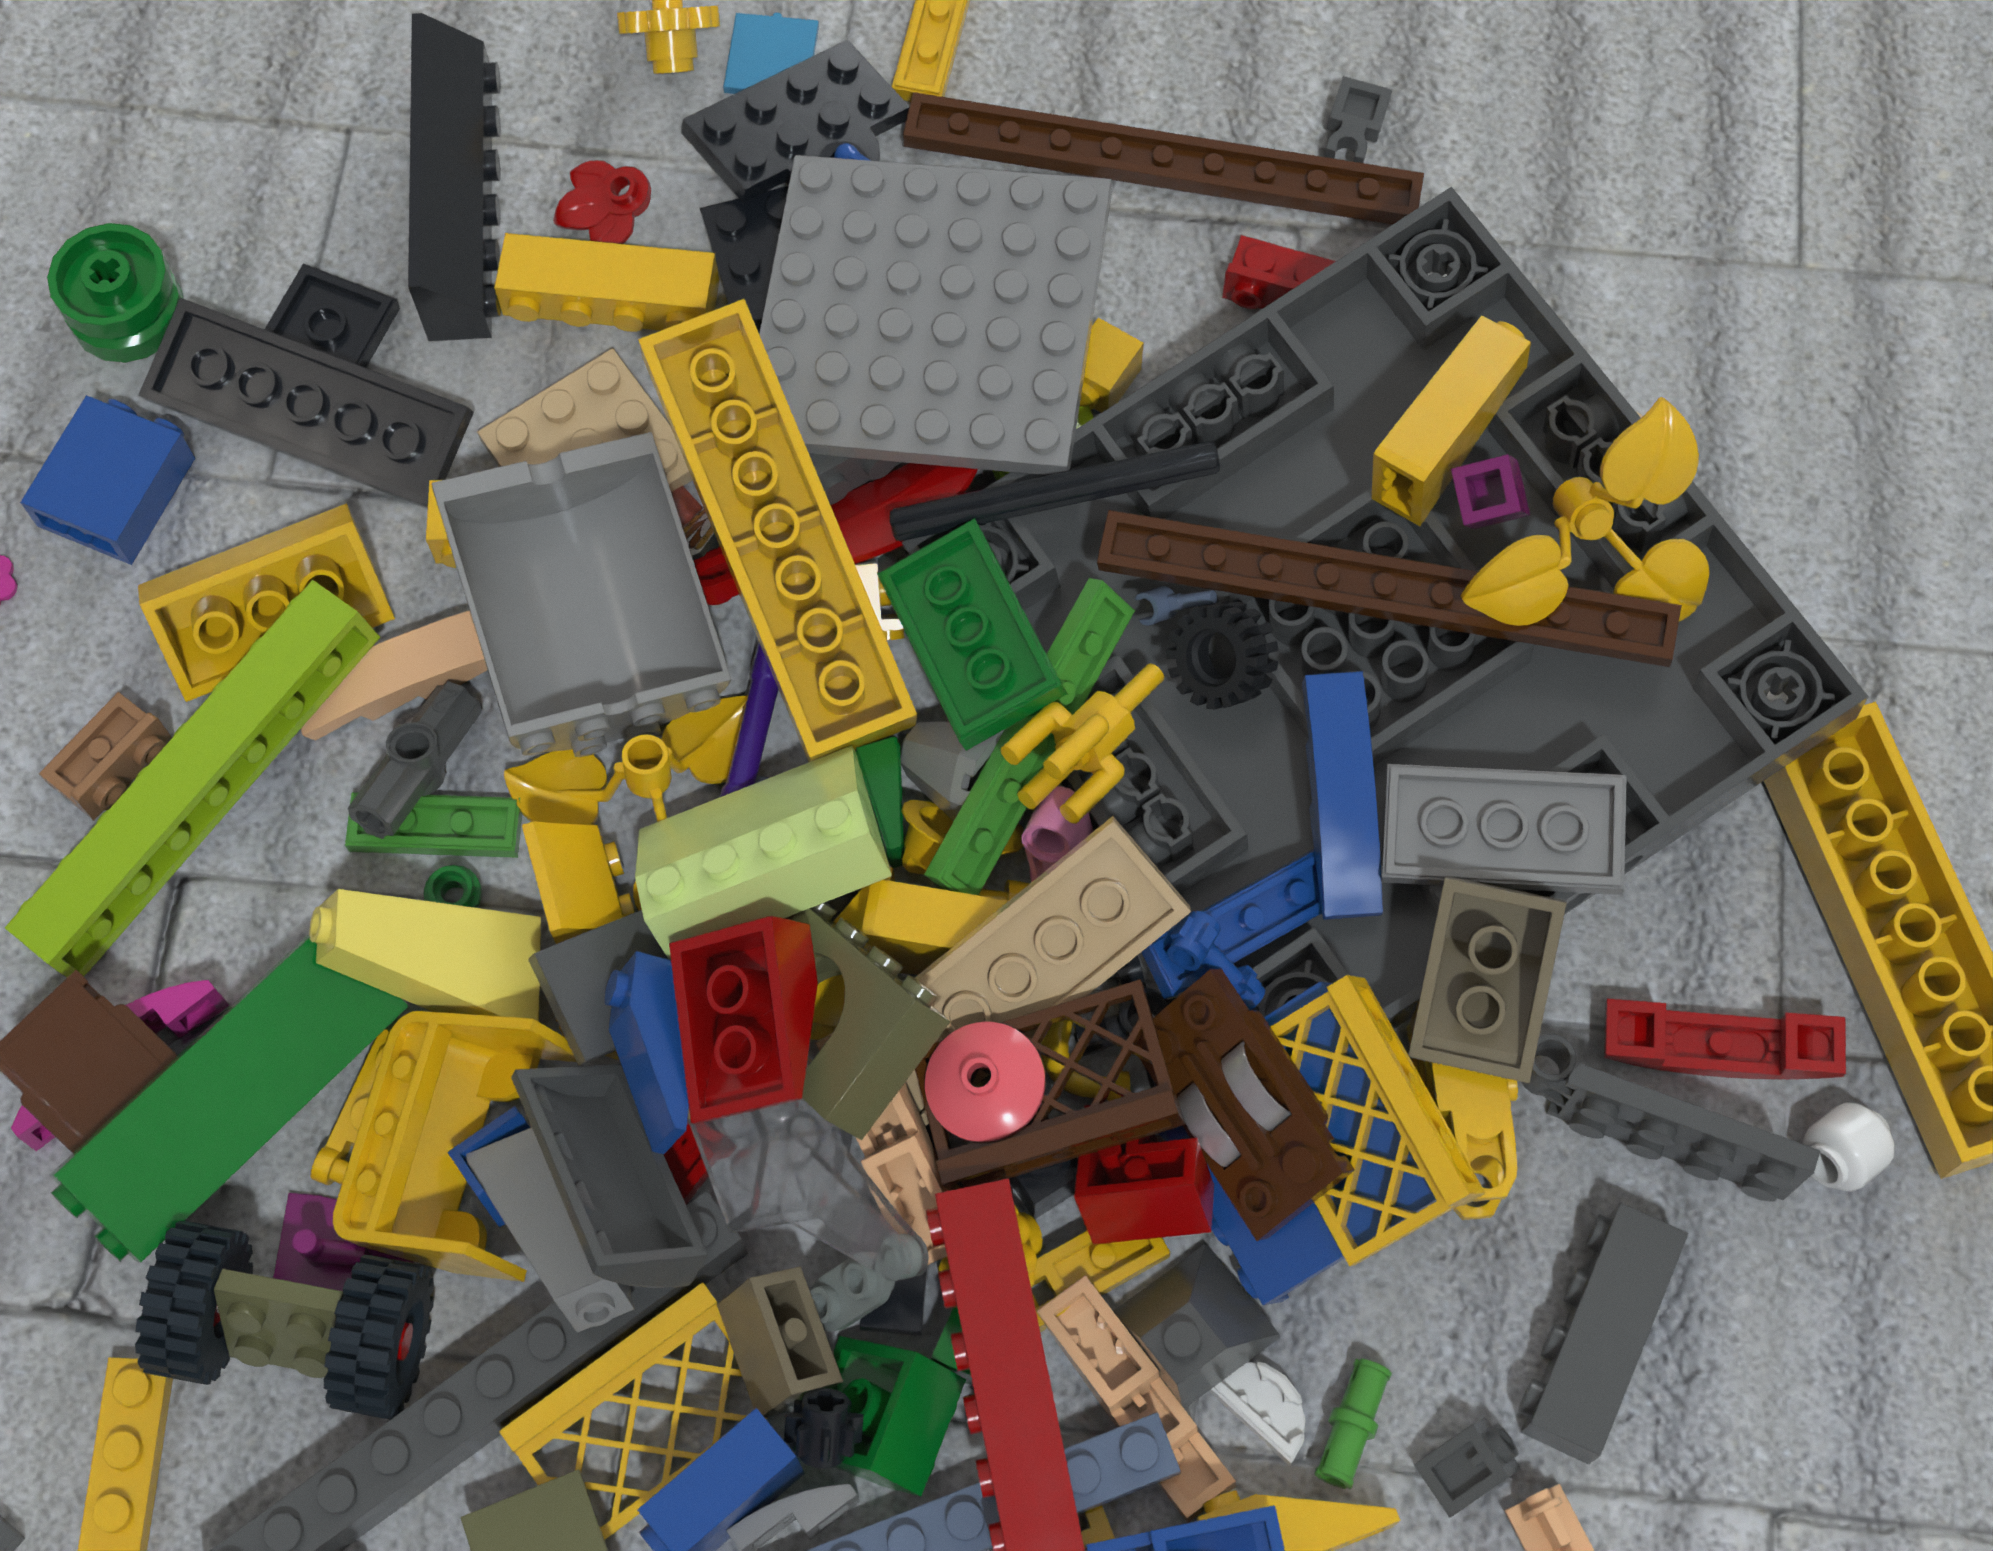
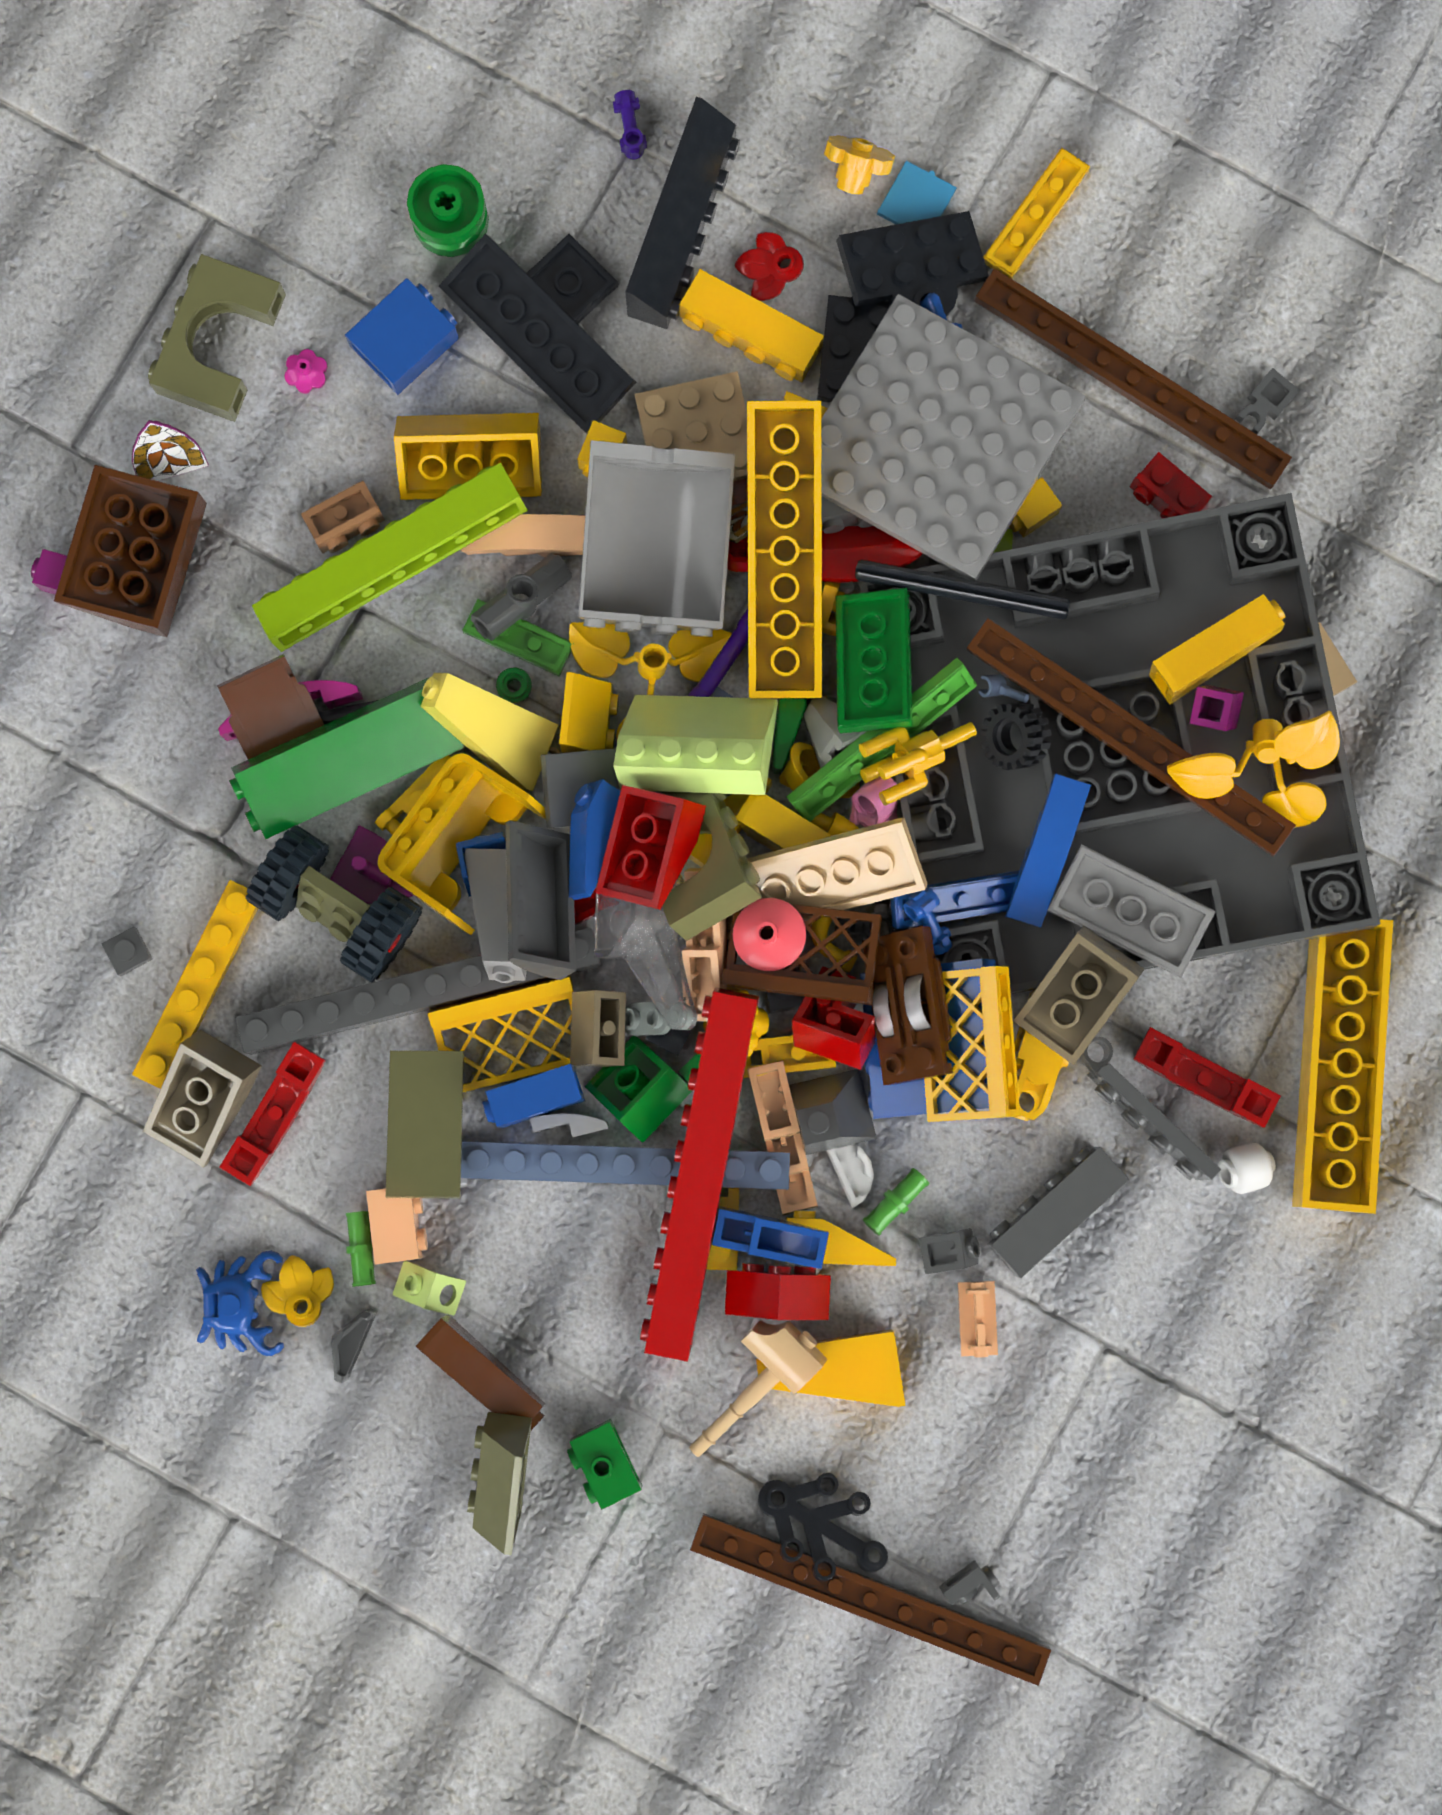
camera: 20 degrees right, 15 degrees up
black gear [784,1388,864,1468] -> none
none -> dark purple bar [613,90,647,160]

